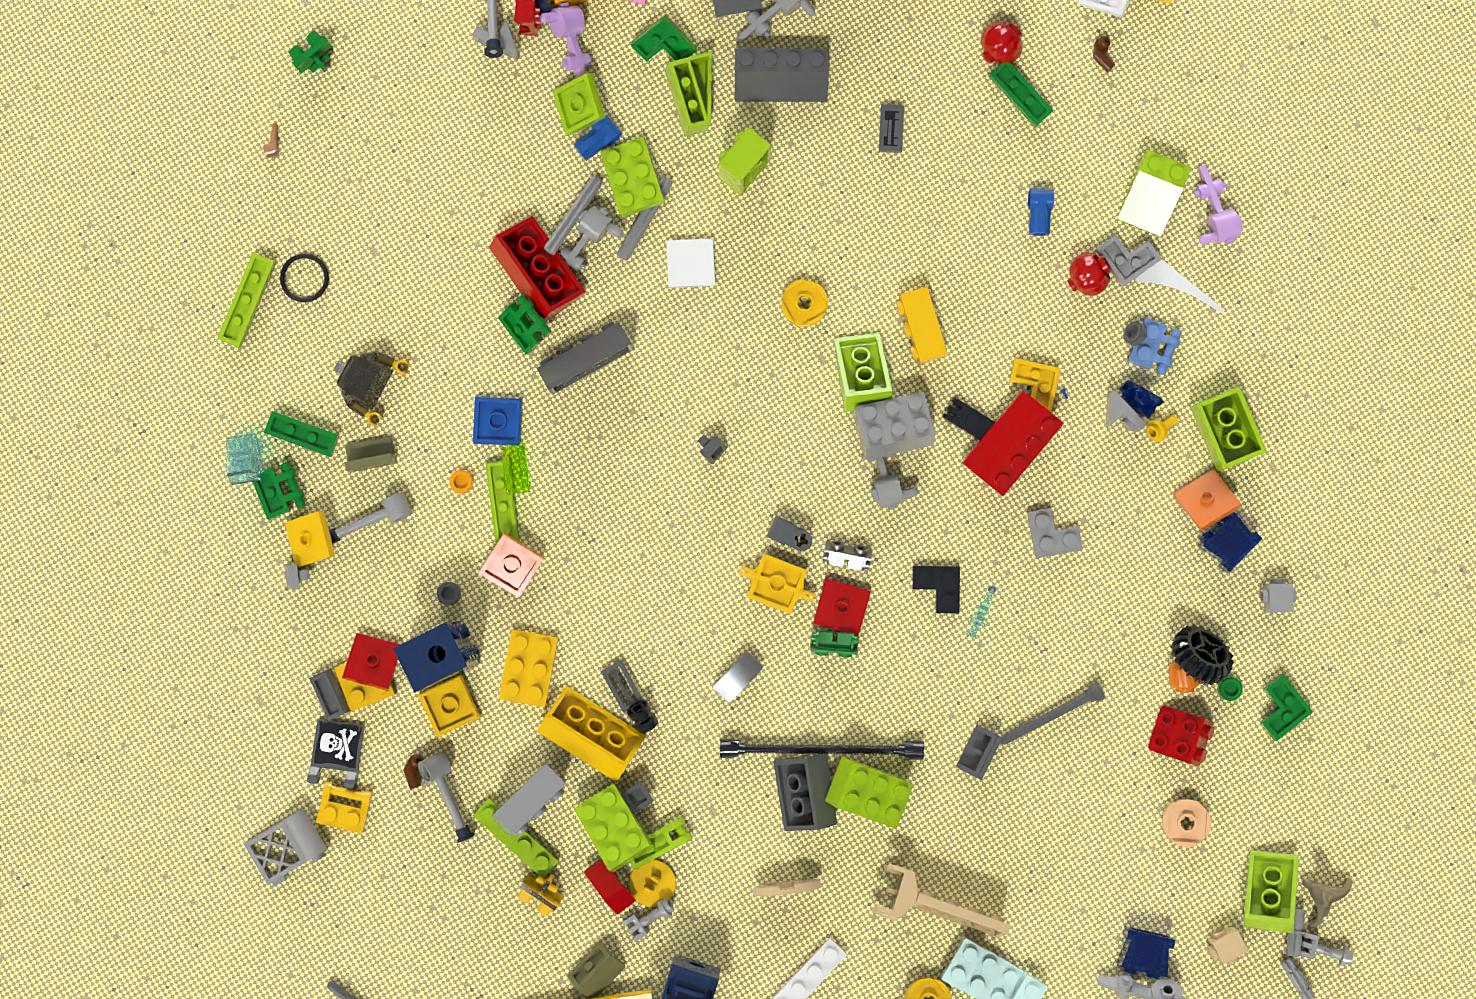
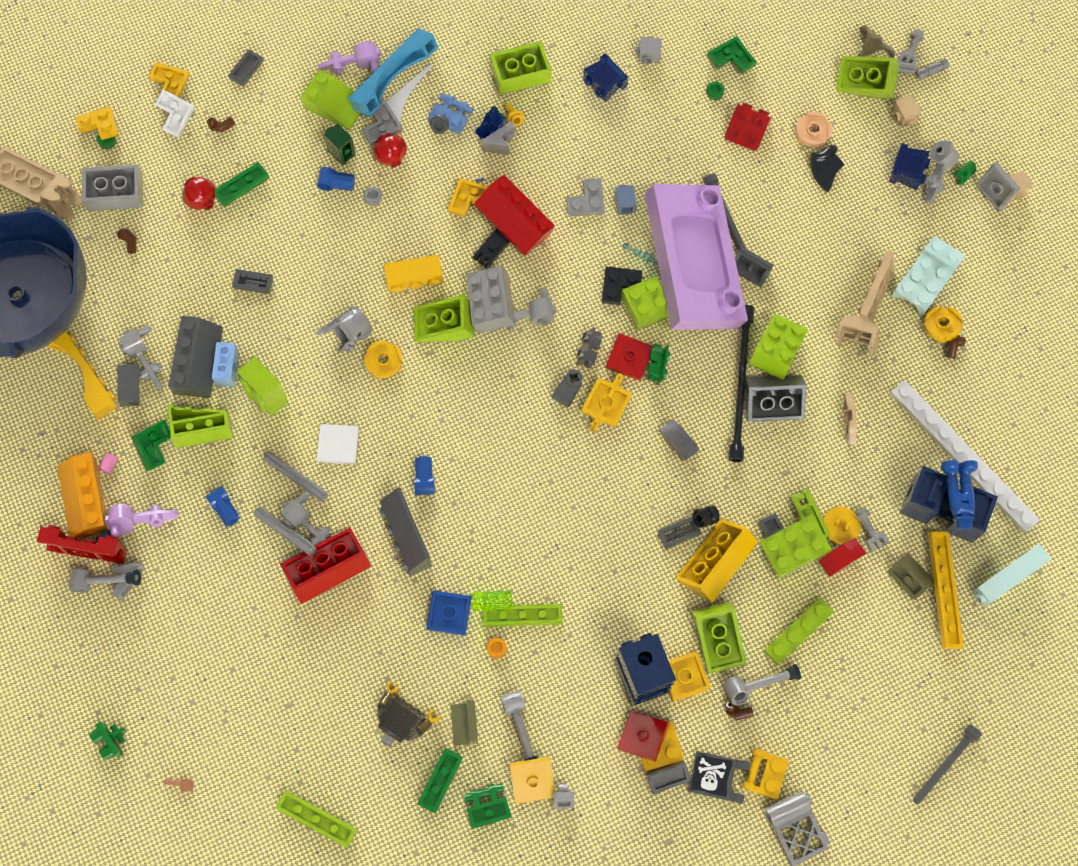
camera: 90 degrees left, 15 degrees down
clear light blue brick [226,433,264,485] -> none
black tyre [280,254,329,303] -> none
dark grey tile [437,582,461,605] -> none
plate [479,533,544,598] -> none
light grey brick [491,763,566,837] -> none
green plate [498,294,552,354] -> none
yellow plate [499,629,559,707] -> none
yellow hips [518,873,564,917] -> none
lime plate [552,73,606,135] -> none
lime plate [600,136,666,218] -> none
dark grey tile [697,434,728,465] -> none
orange head [1169,662,1200,693] -> none
black gear [1170,624,1234,685] -> none
orange plate [1174,469,1241,531] -> none
none -> light blue brick [212,342,239,387]
none -> dark grey tile [228,49,264,87]
none -> light grey helmet [316,306,372,352]
none -> dark green brick [324,123,356,166]
none -> dark azure arch [348,28,439,117]
none -> light grey tile [364,187,382,206]
none -> blue piece [414,456,435,495]
none -> sand blue brick [614,185,637,215]
none -> lime brick [621,276,668,330]
none -> lavender piece [645,184,748,330]
none -> lime slope [692,602,747,674]
none -> black arm [810,144,845,192]

